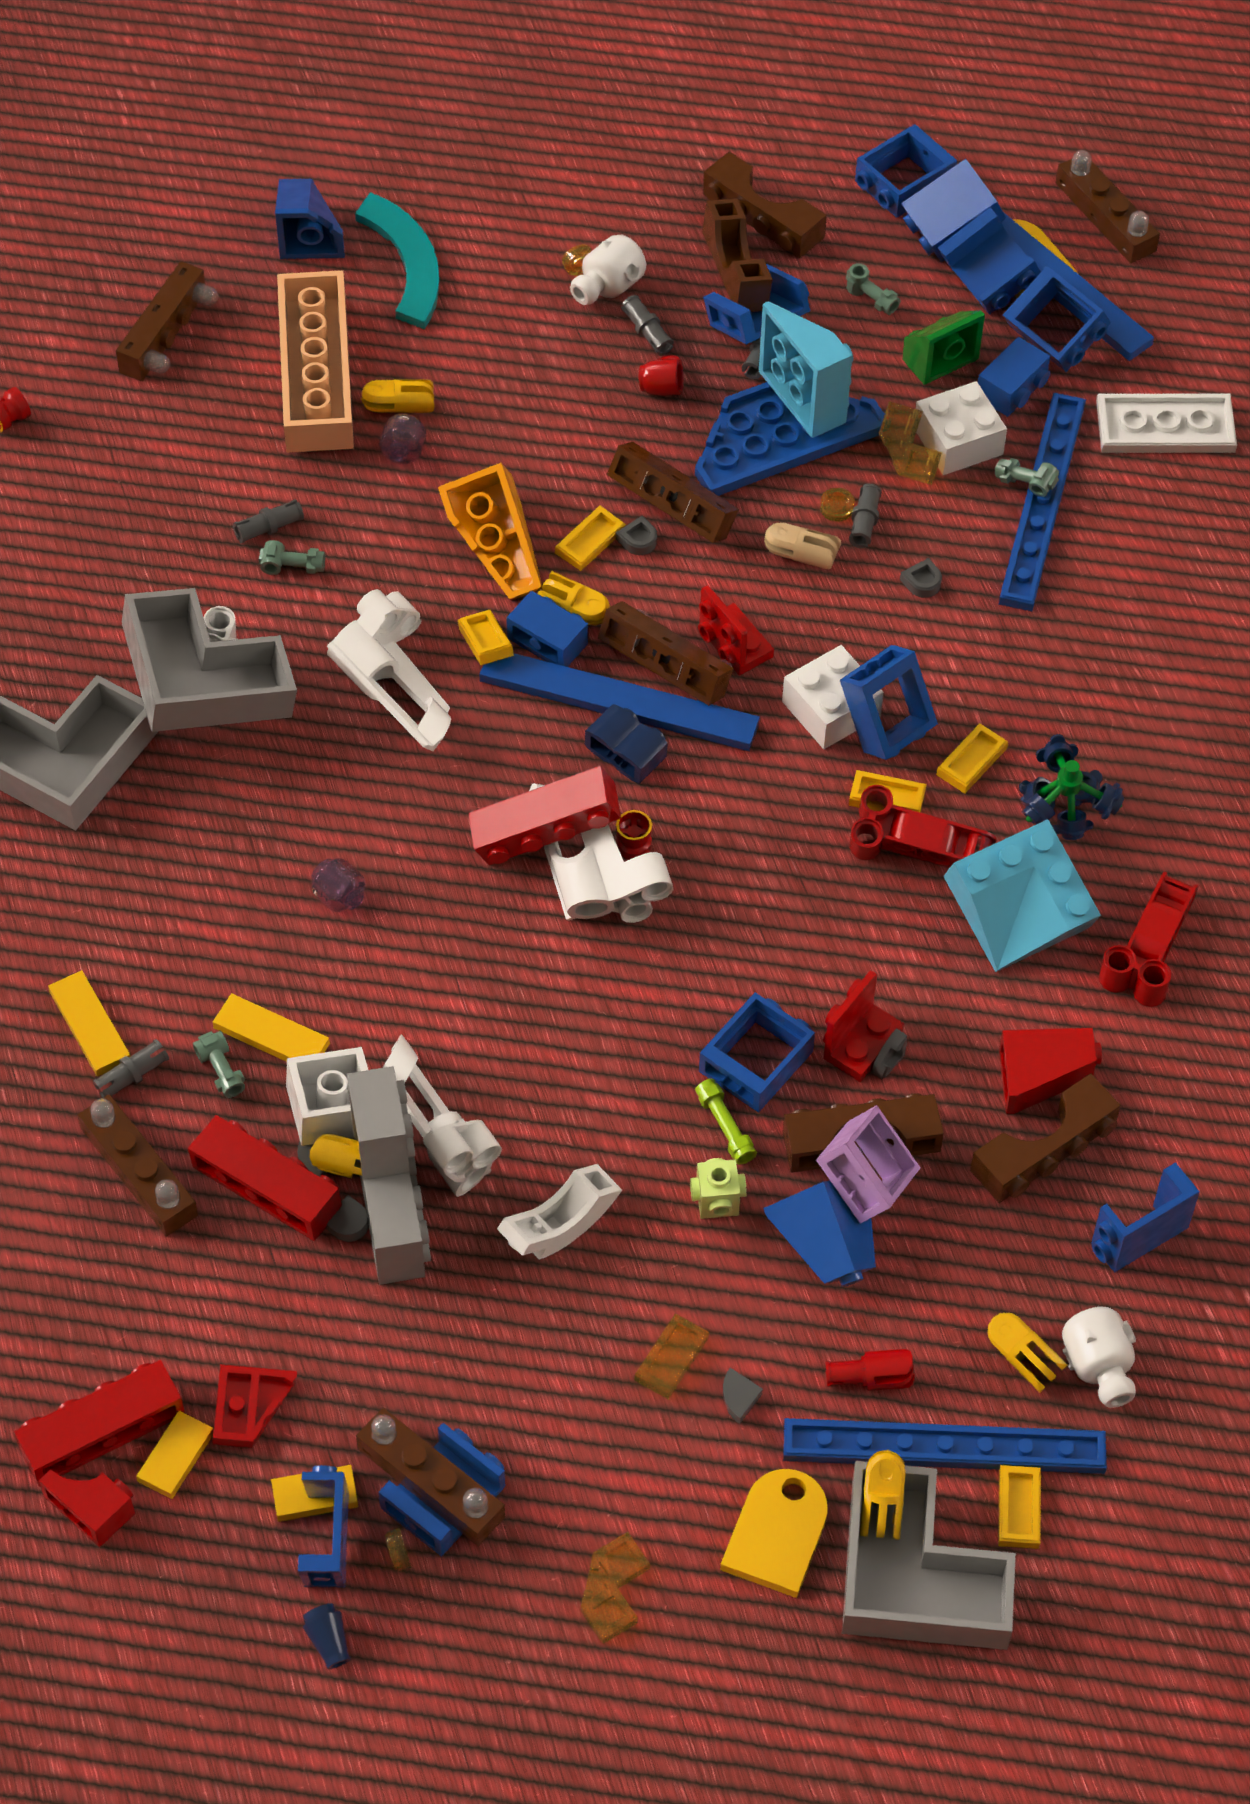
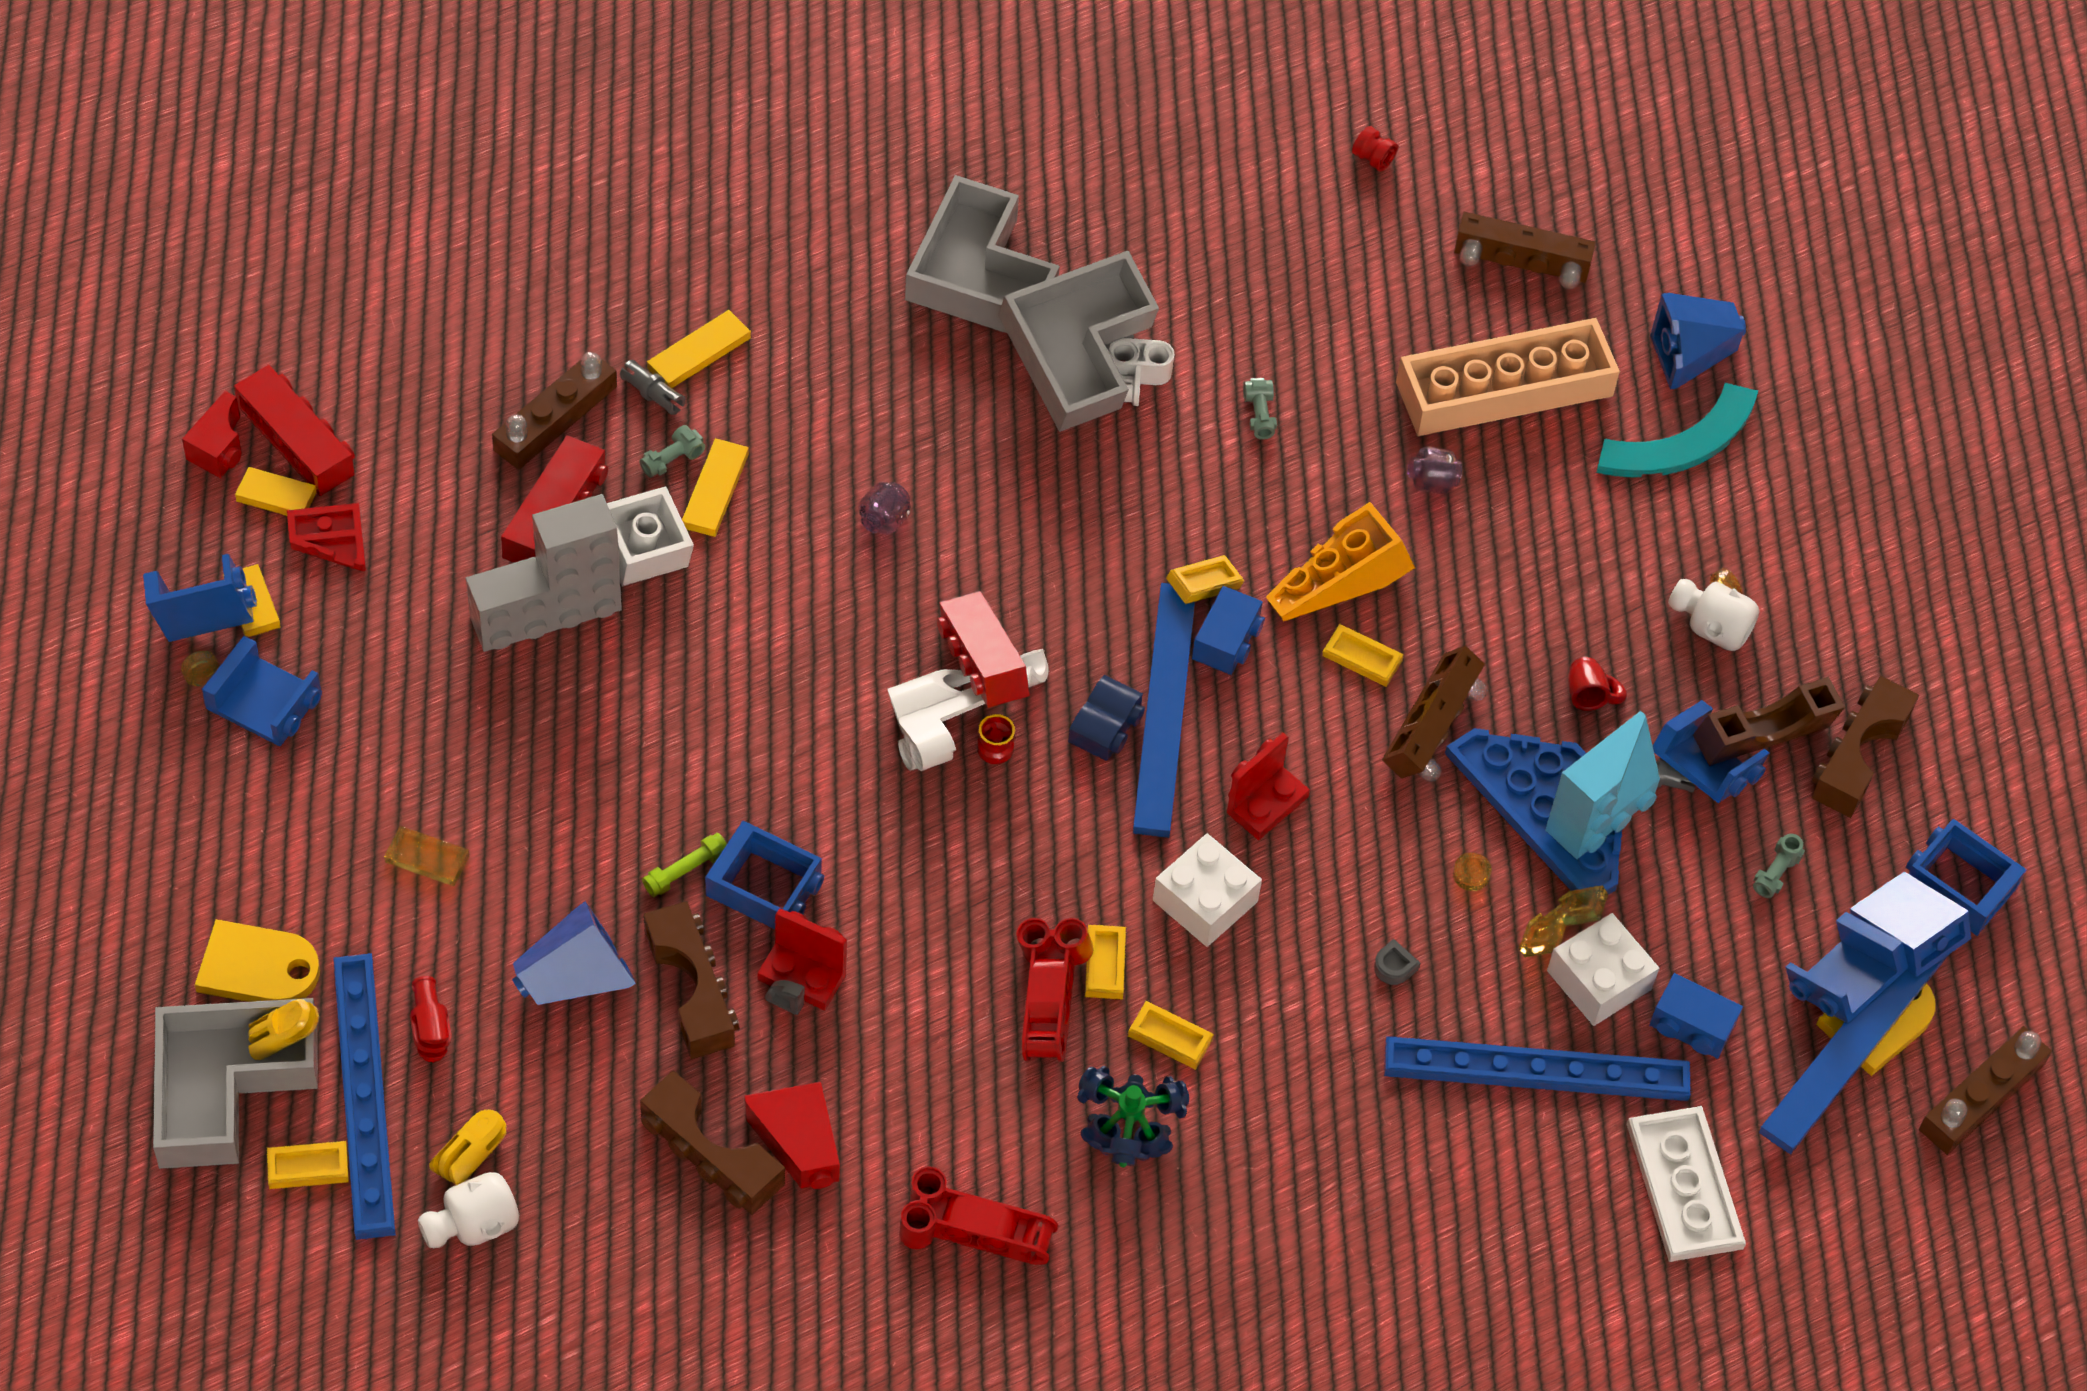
camera: 75 degrees right, 0 degrees up
dark grey pin [233,499,304,543] -> none
dark blue cone [302,1603,351,1670] -> none
white panel [327,589,451,751] -> none
reddish brown piece [356,1408,505,1546] -> none
yellow arm [361,379,435,413] -> none
white panel [383,1034,502,1197] -> none
white arch [497,1164,622,1260] -> none
yellow arm [537,571,610,626] -> none
clear yellow tile [581,1532,650,1644] -> none
reddish brown piece [598,601,734,706] -> none
dark grey tile [616,516,657,555] -> none
dark grey pin [621,295,674,356] -> none
yellowish green brick [690,1158,747,1219] -> none
dark grey tile [723,1368,763,1424] -> none
tan arm [764,523,841,570] -> none
lavender window [816,1105,920,1224] -> none
blue window [840,645,938,760] -> none
dark grey pin [849,483,882,548] -> none
green slope [902,310,985,385] -> none
medium azure slope [943,819,1101,972] -> none
sand green bar [995,458,1059,497] -> none
blue window [1003,266,1111,372] -> none
blue panel [1091,1162,1200,1273] -> none

